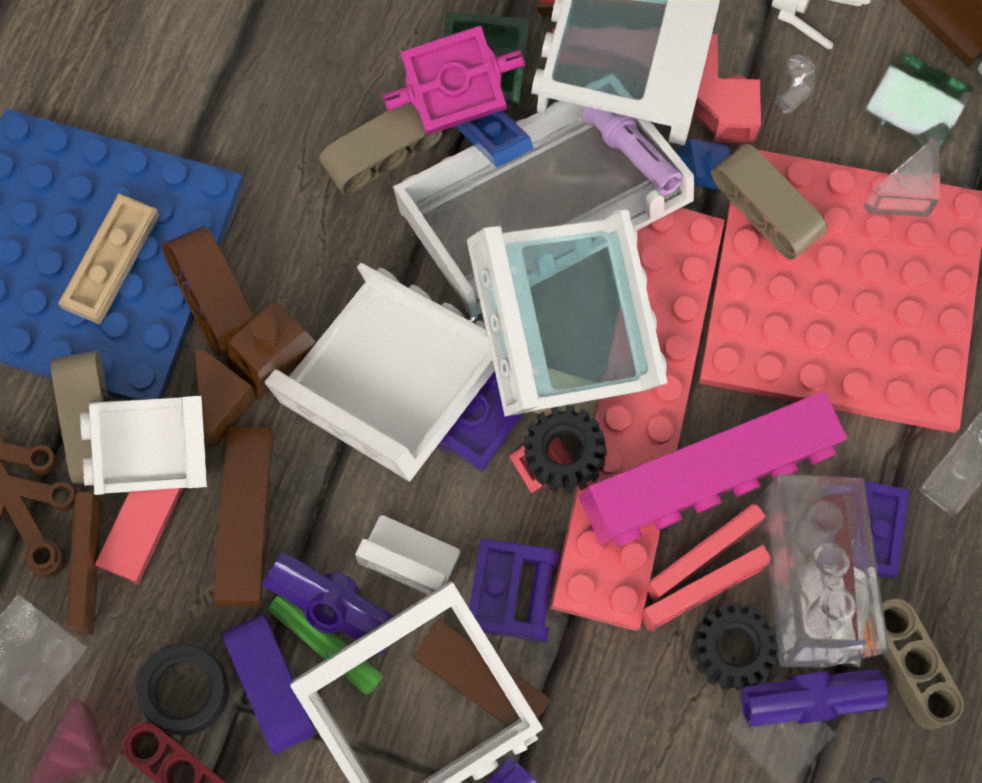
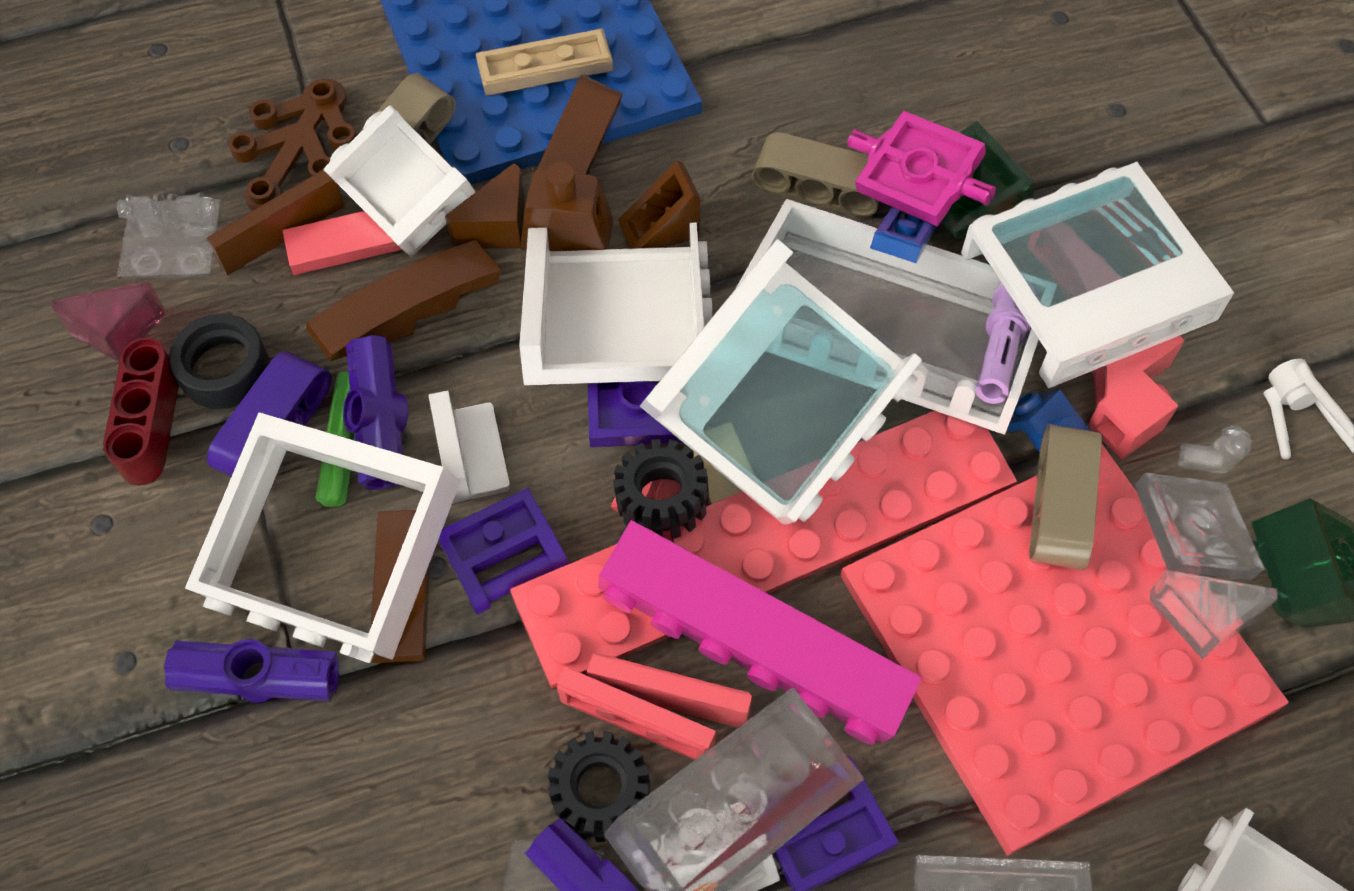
camera: 55 degrees right, 10 degrees down
none -> reddish brown slope [618,161,700,249]
none -> clear plate [1134,473,1265,580]

